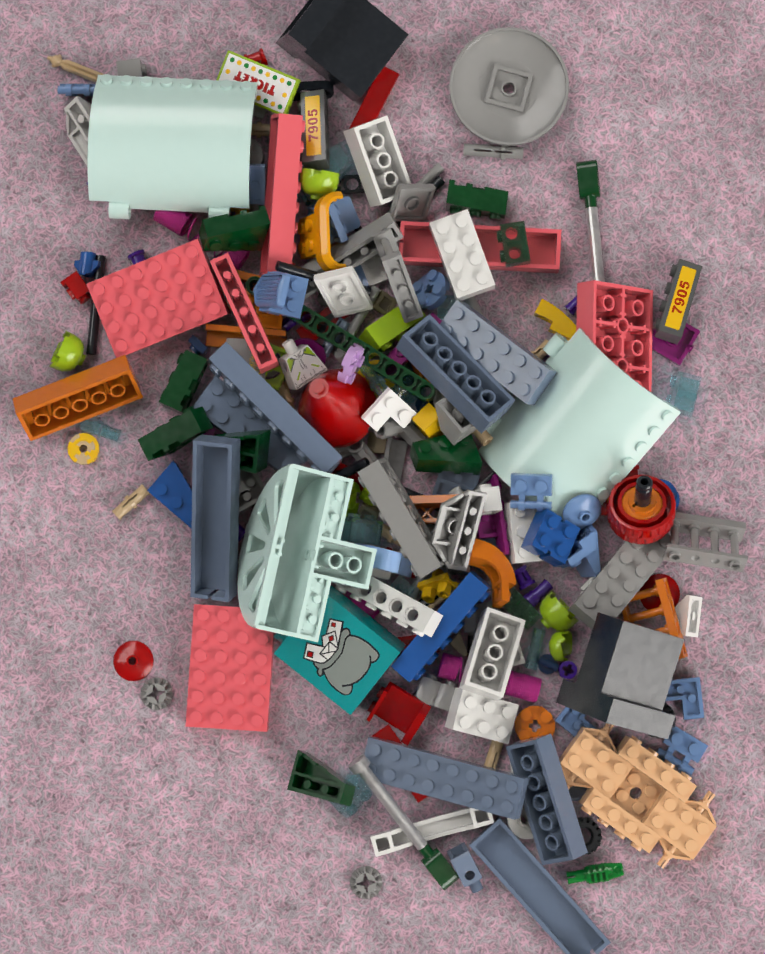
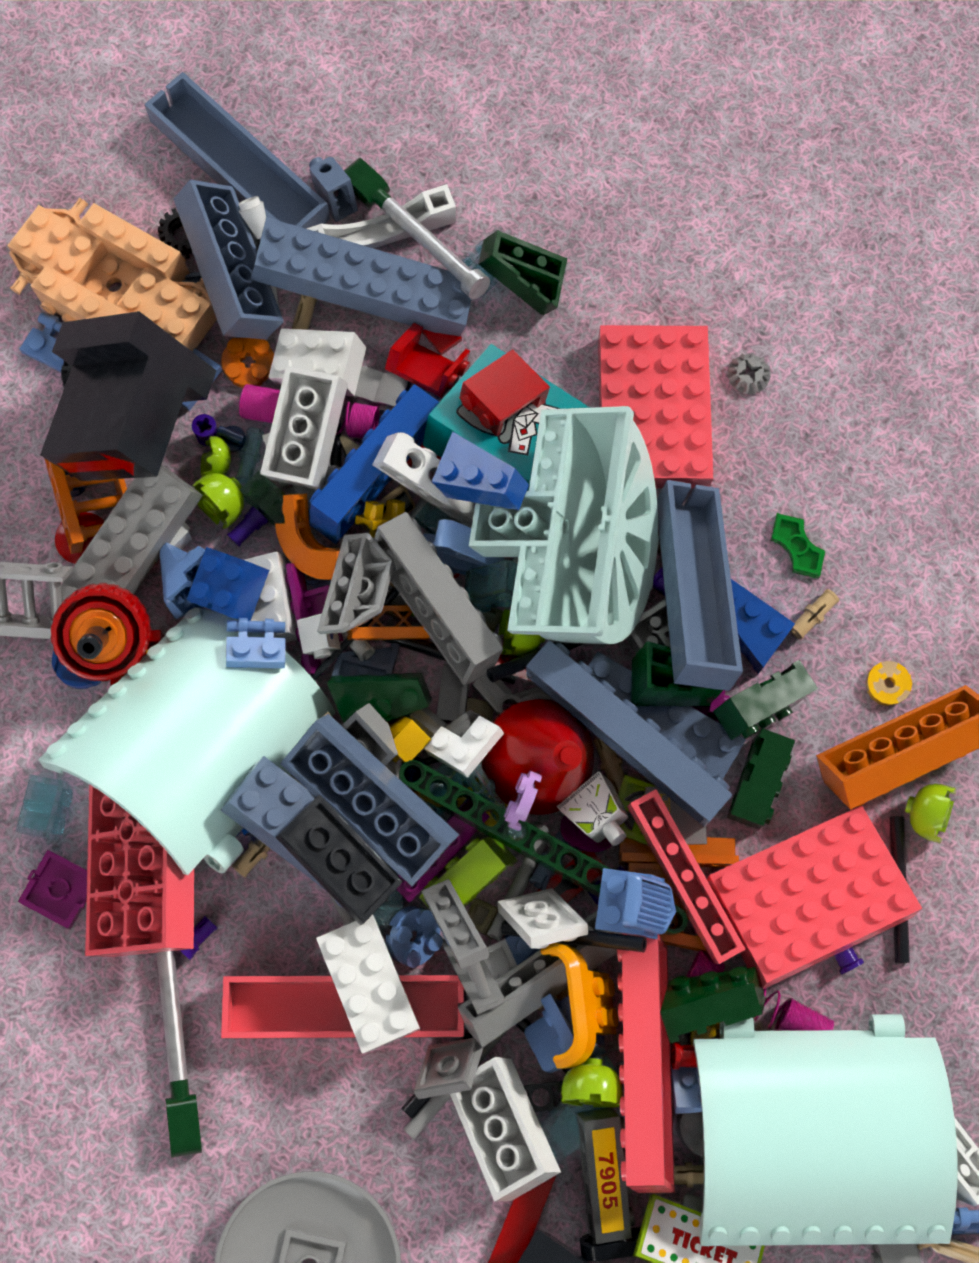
camera: 165 degrees right, 10 degrees down
red brick [60,271,91,304] -> none
blue piece [74,252,101,278] -> none
clear light blue axle [80,420,121,442] -> none
red dish [113,641,154,681] -> none
dark blue plate [188,335,209,356] -> none
light grey gear [350,866,382,899] -> none
dark green wedge [446,179,509,221] -> none
light grey pin [463,143,524,160] -> none
clear green brick [496,221,530,268] -> none
dark purple bush [514,565,535,591] -> none
yellow slope [534,299,576,341] -> none
medium blue dish [562,494,601,529] -> none
green hinge [566,863,624,885] -> none
brick [653,259,703,344] -> none
medium blue plate [666,677,704,720] -> none
white slope [675,595,702,638] -> none
none -> white cone [238,196,266,239]
none -> black tile [275,794,403,925]
none -> wedge [432,432,529,510]
none -> red panel [459,349,550,436]
none -> red bush [671,1042,698,1070]
none -> green tile [770,513,825,579]

